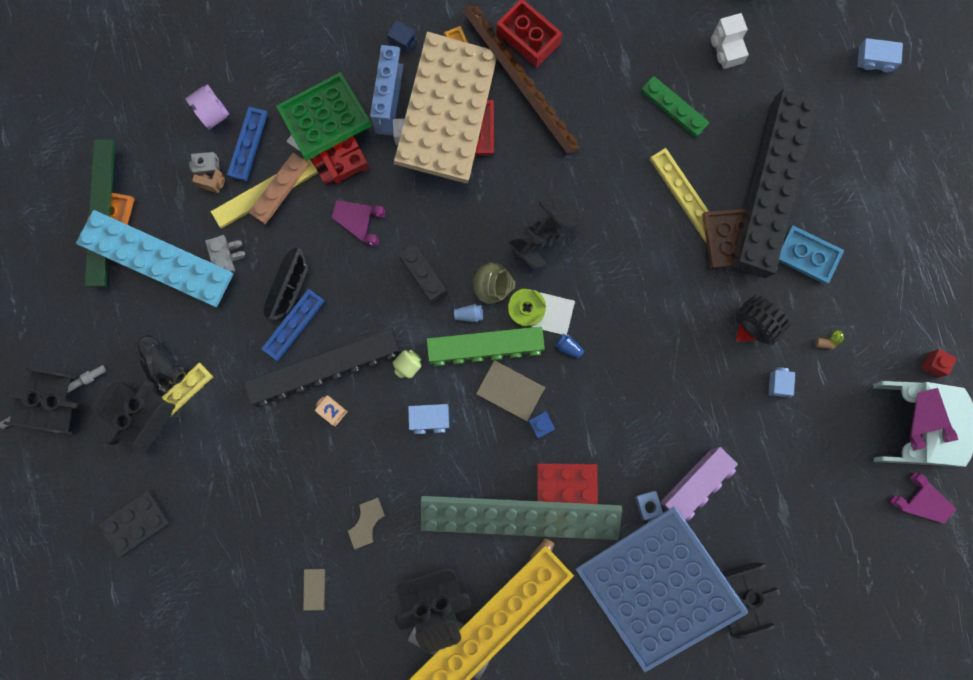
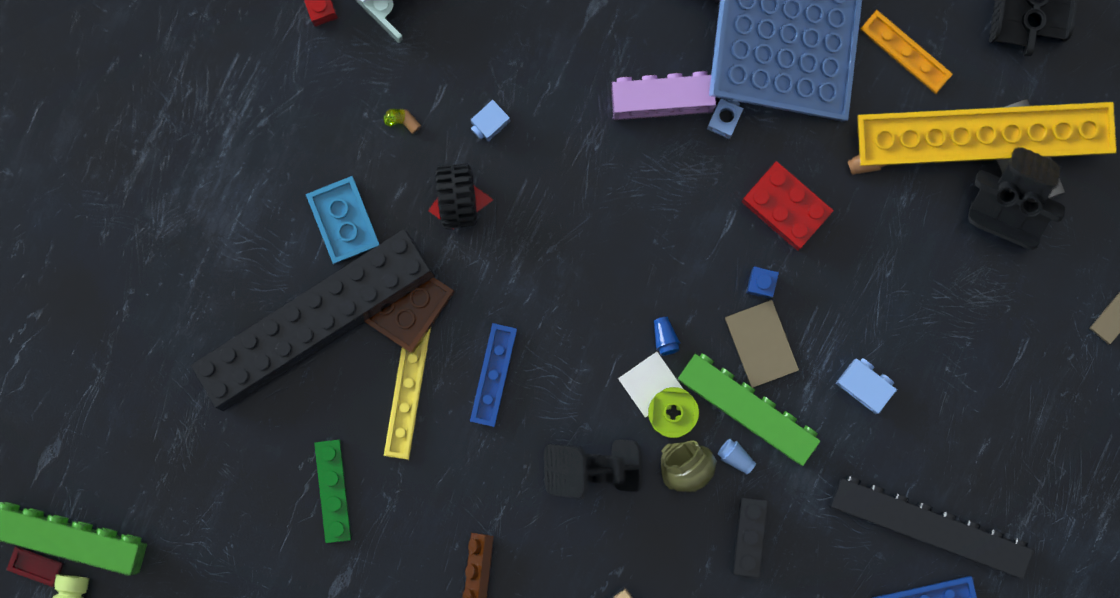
camera: 135 degrees left, 5 degrees up
light nougat brick [315,395,348,427] -> none
dark tan tile [348,498,385,550] -> none
yellowish green head [393,350,422,378] -> none
sand green plate [421,496,622,540] -> none
white brick [711,13,749,69] -> none
light blue brick [857,38,903,72] -> none
none -> blue plate [470,323,517,427]
none -> light orange tile [860,10,953,94]

